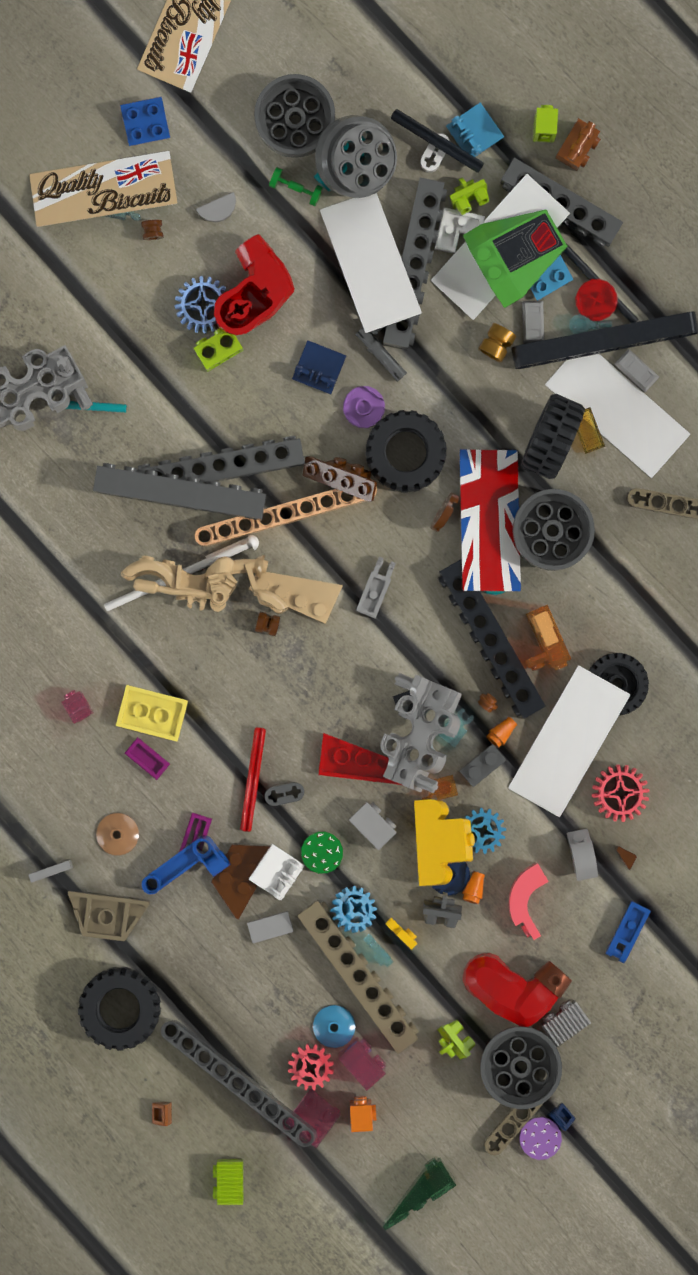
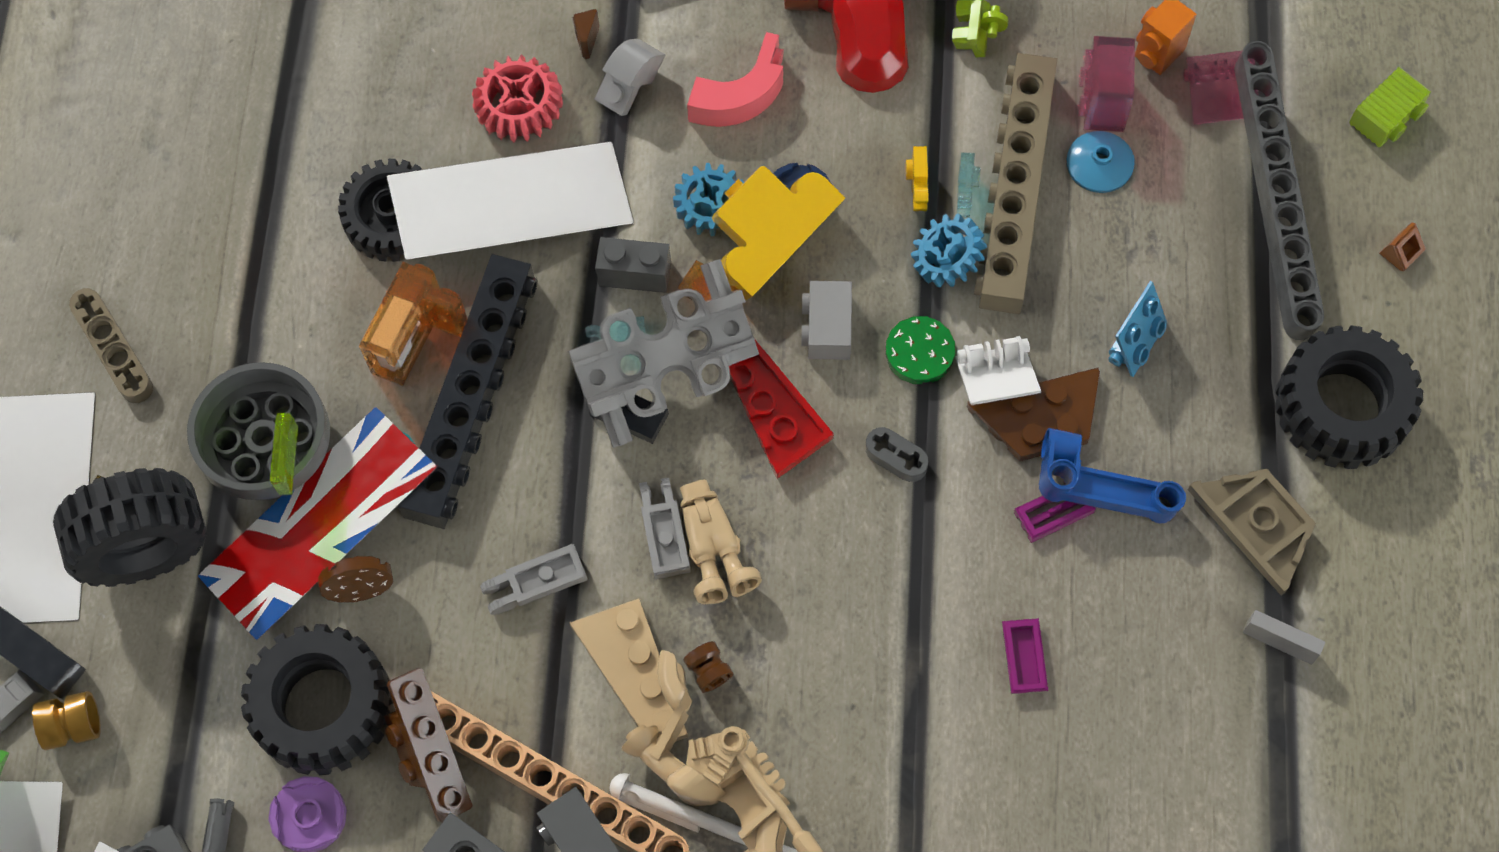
camera: 130 degrees left, 20 degrees down
clear pink brick [61,690,94,724] -> none
medium nougat dish [96,813,139,855] -> none
light yellow plate [116,685,188,742] -> none
red axle [240,727,266,832] -> none
light grey tile [247,911,294,943] -> none
coral gear [288,1043,334,1091] -> none
dark grey hips [423,892,462,928] -> none
orange cone [462,871,485,904] -> none
dark orange plate [478,693,498,712] -> none
orange cone [486,716,517,748] -> none
none -> clear neon green tile [270,413,298,495]
none -> light grey hinge [639,477,691,579]
none -> tan piece [680,479,762,604]
none -> dark azure hinge [1108,281,1167,377]

